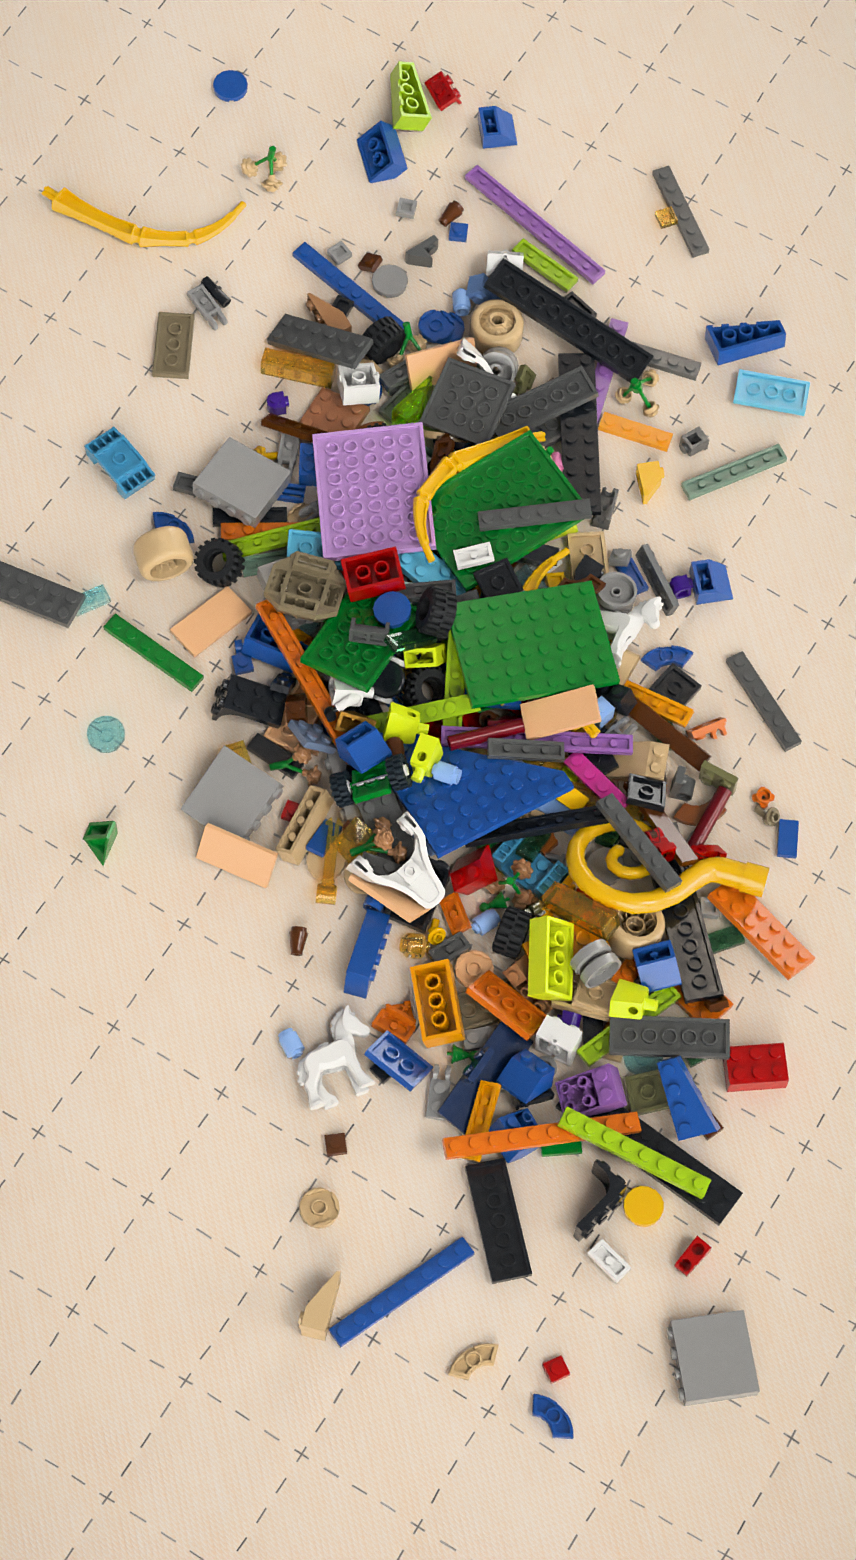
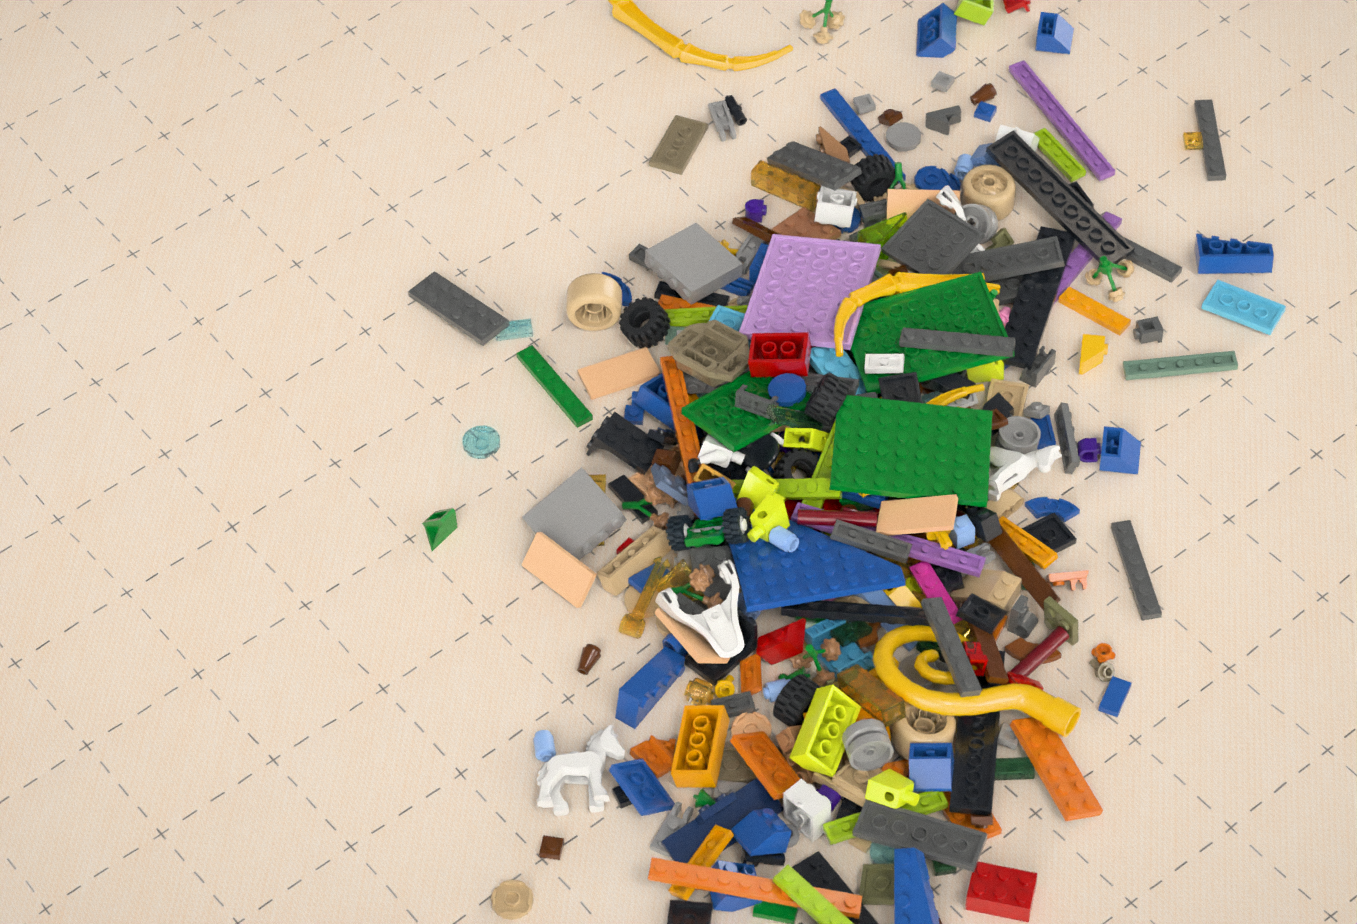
camera: 25 degrees right, 15 degrees down
dark azure plate [84,426,155,499] -> none
medium lavender slope [555,1063,627,1116] -> none

